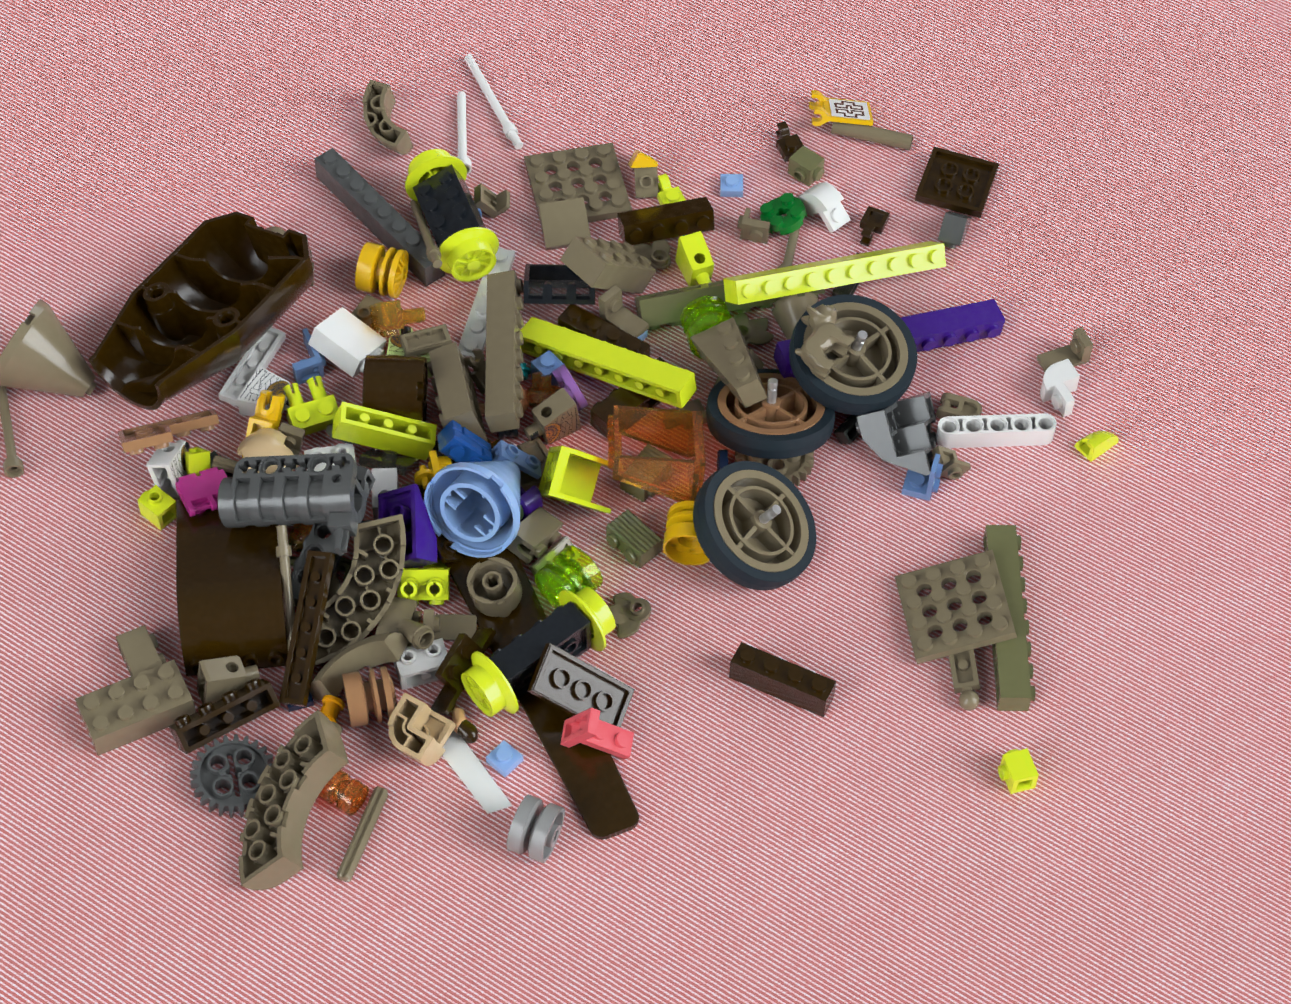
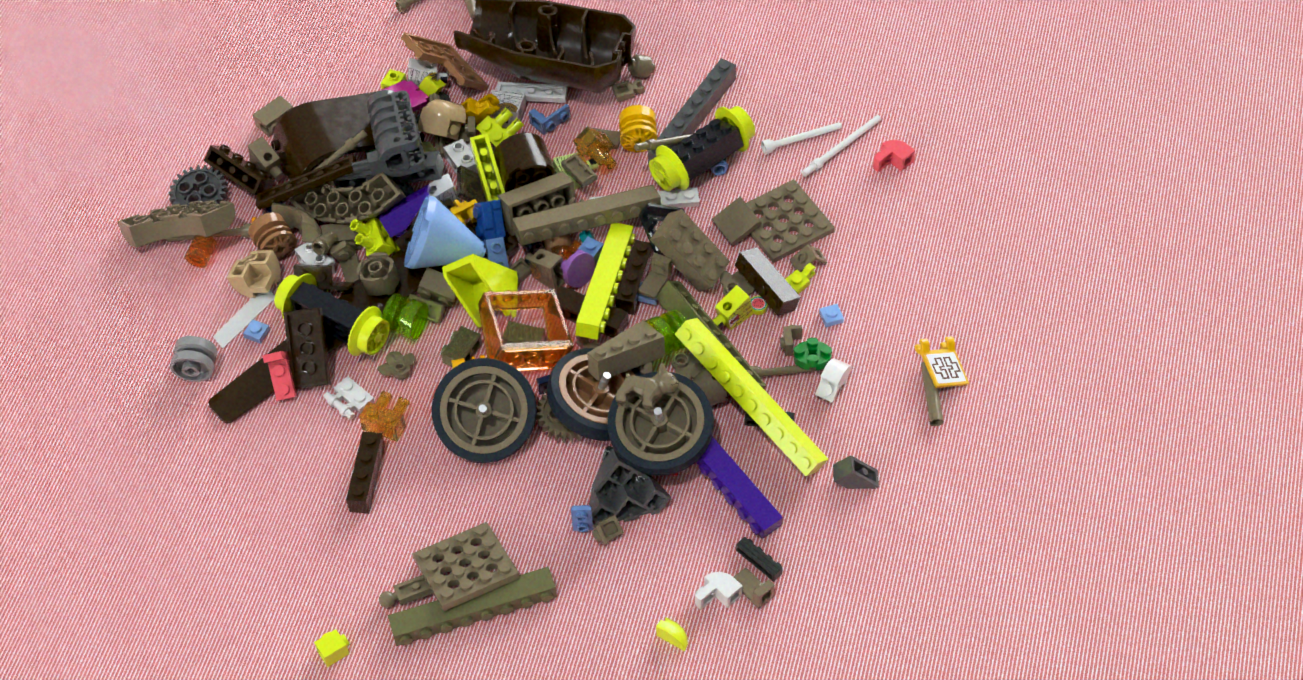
camera: 75 degrees right, 0 degrees up
dark tan brick [75,659,196,756] -> none
white brick [308,307,387,377] -> none
dark tan axle [337,786,388,882] -> none
dark tan brick [362,79,413,155] -> none
dark brown arm [452,708,478,743] -> none
dark tan bracket [474,184,510,218] -> none
yellow slope [628,149,658,168] -> none
dark brown plate [776,121,803,162] -> none
olive brick [788,145,825,187] -> none
dark brown plate [860,206,890,246] -> none
dark brown plate [915,147,999,218] -> none
dark tan plate [936,393,982,419] -> none
white beam [936,413,1057,448] -> none
none -> white plate [323,376,375,420]
none -> clear yellow brick [359,391,410,442]
none -> pearl dark grey piece [736,537,783,582]
none -> coral brick [873,140,915,172]

